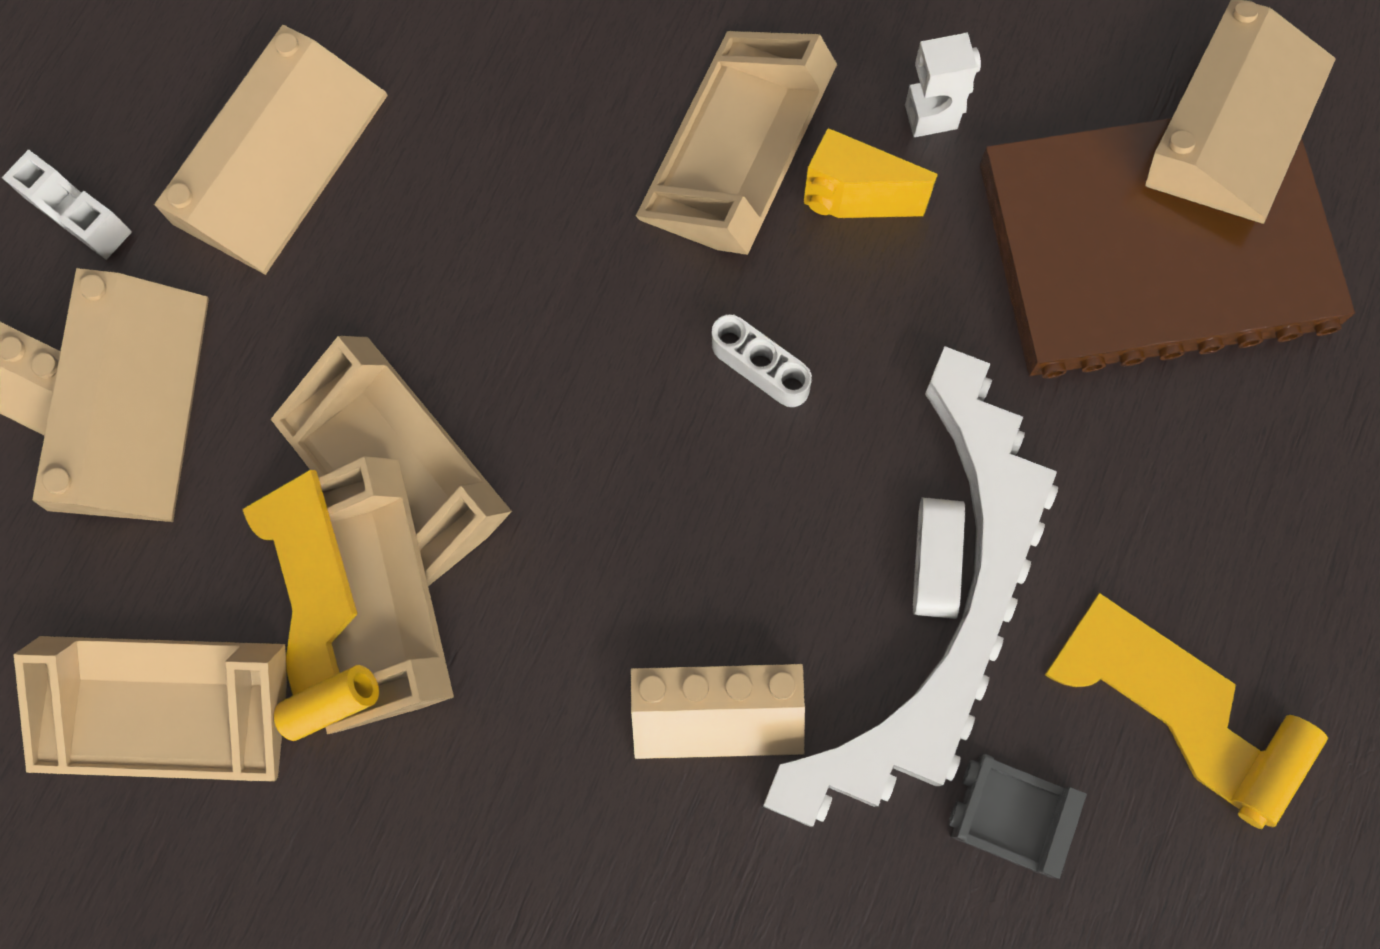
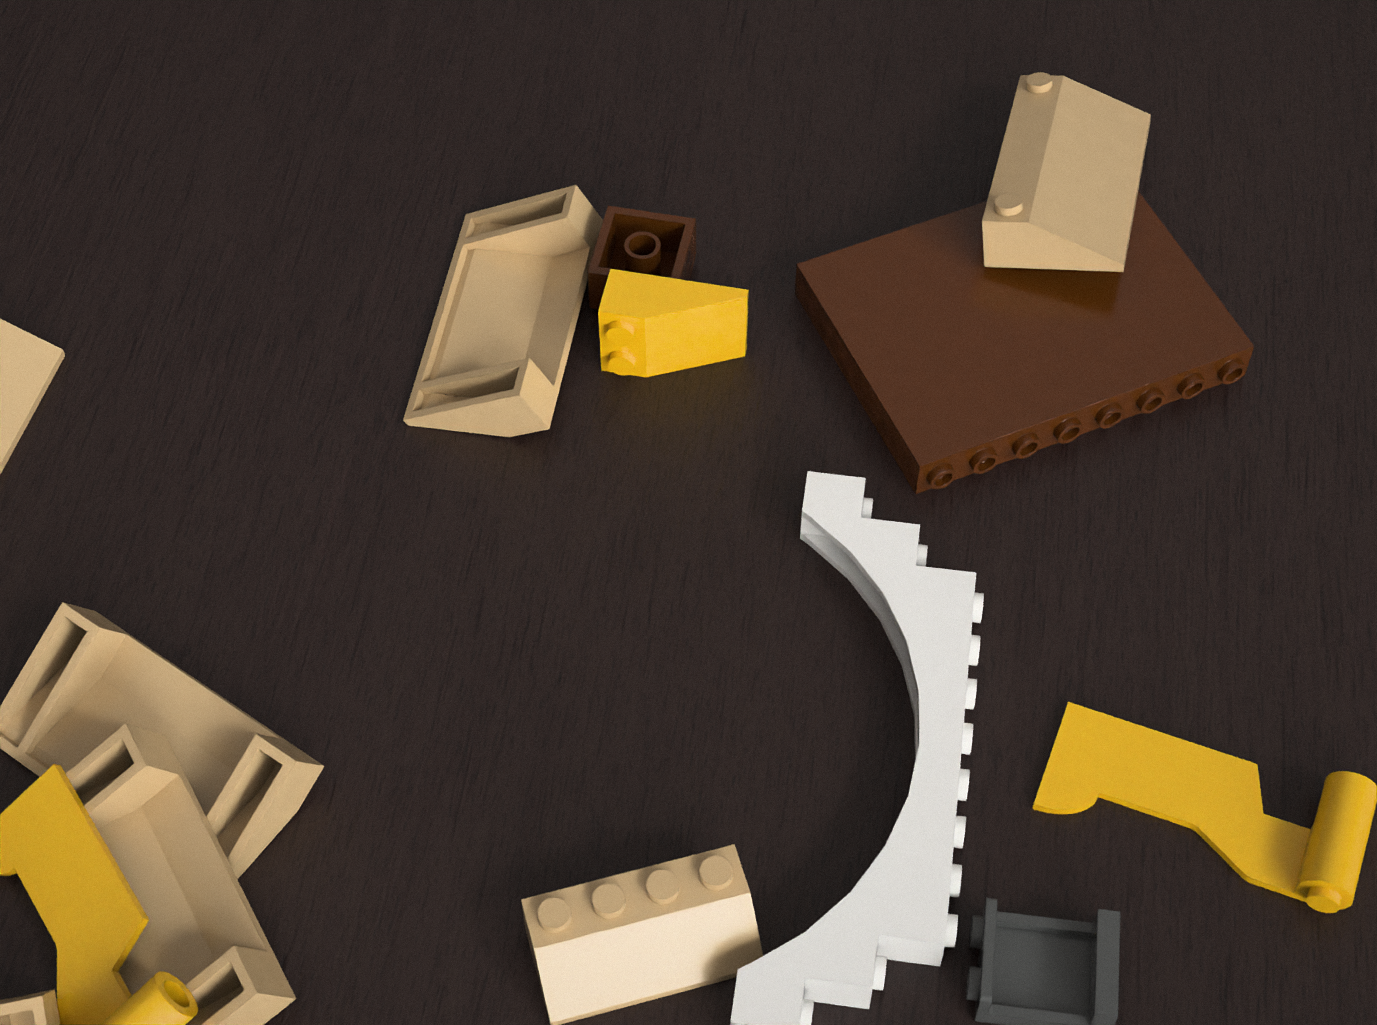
camera: 20 degrees left, 20 degrees down
white beam [712,315,812,407] -> none
white arch [905,32,981,137] -> none
white beam [913,497,965,619] -> none
none -> reddish brown brick [588,205,696,309]

